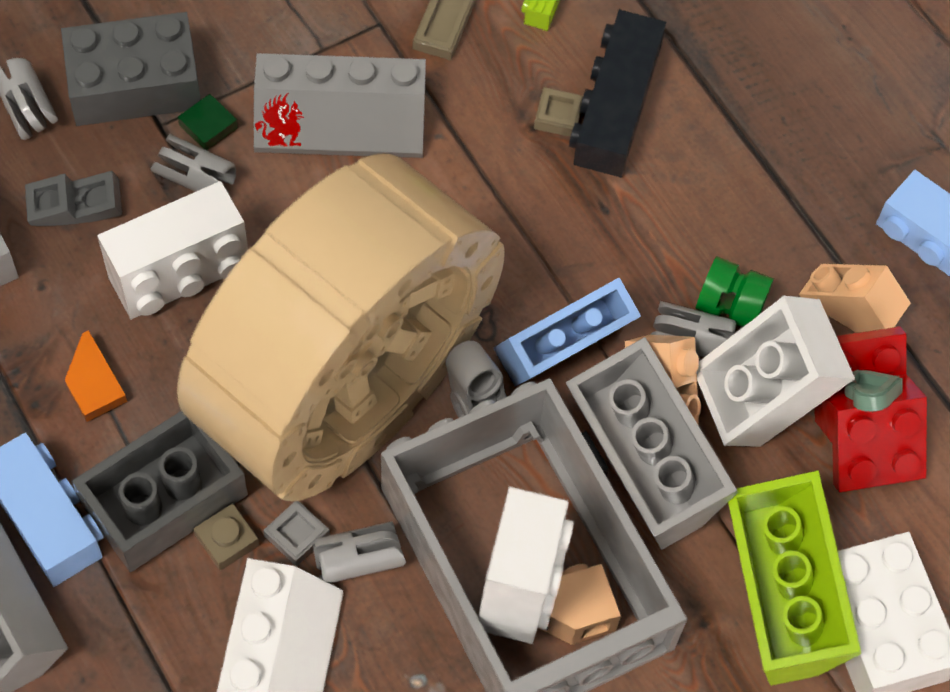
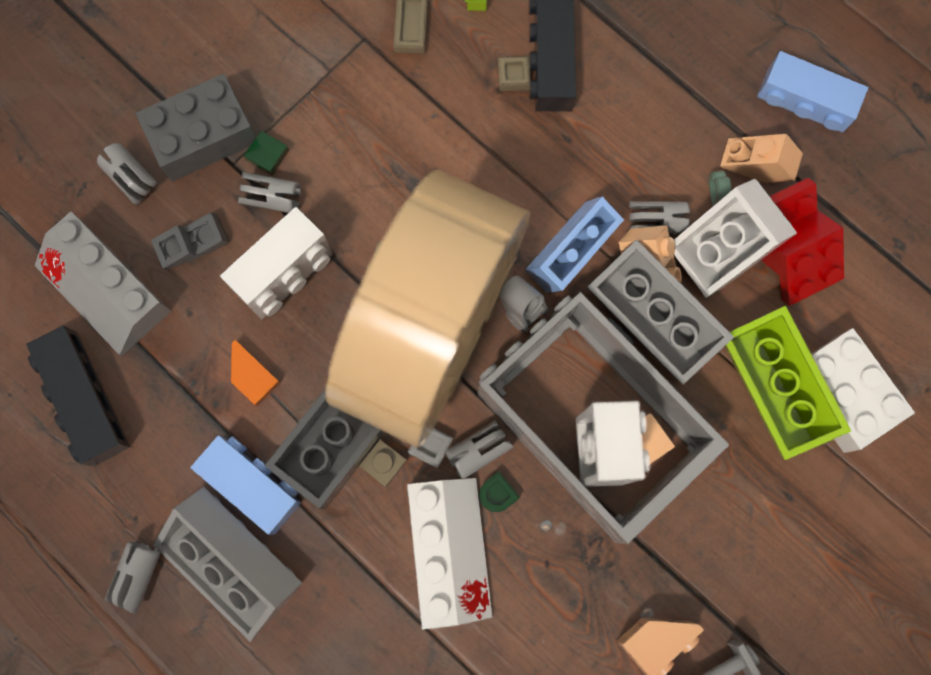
camera: 15 degrees left, 15 degrees up
light grey slope [254,53,426,158] -> none
green wheel [695,256,774,328] -> none
sand green tile [844,370,903,412] -> none
none -> dark green tile [479,471,520,512]

